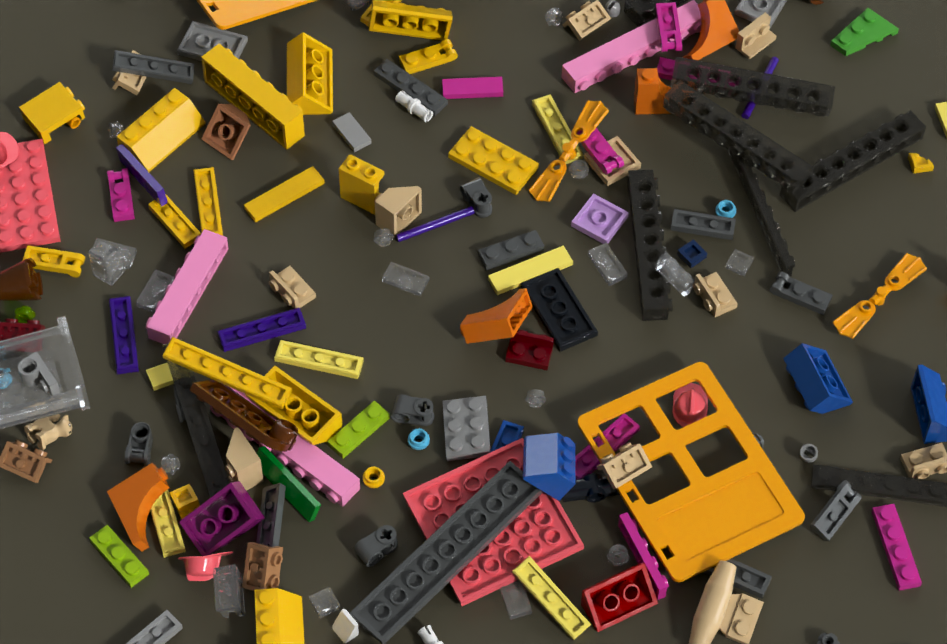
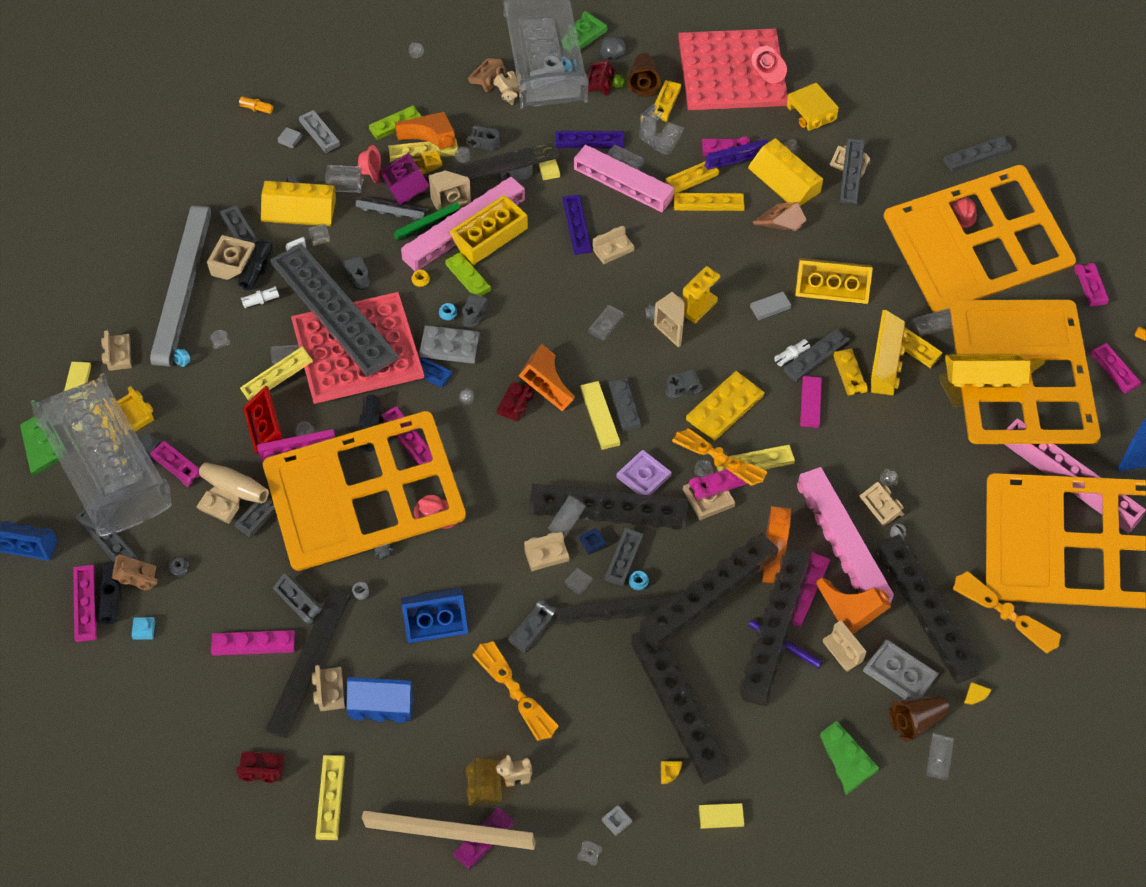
camera: 100 degrees right, 0 degrees up
yellow tile [163,337,292,409] -> none
light grey tile [177,21,248,61] -> none
reddish brown plate [190,379,298,452] -> none
yellow brick [201,44,305,150] -> none
medium nougat bracket [242,542,283,591] -> none
yellow tile [244,166,325,223] -> none
light yellow tile [274,340,364,379] -> none
dark purple bar [395,206,475,242] -> none
black tile [521,268,598,352] -> none
blue slope [523,433,576,501] -> none
clear plate [588,243,628,286] -> none
tan bracket [596,442,653,489] -> none
dark pink plate [655,2,682,52] -> none

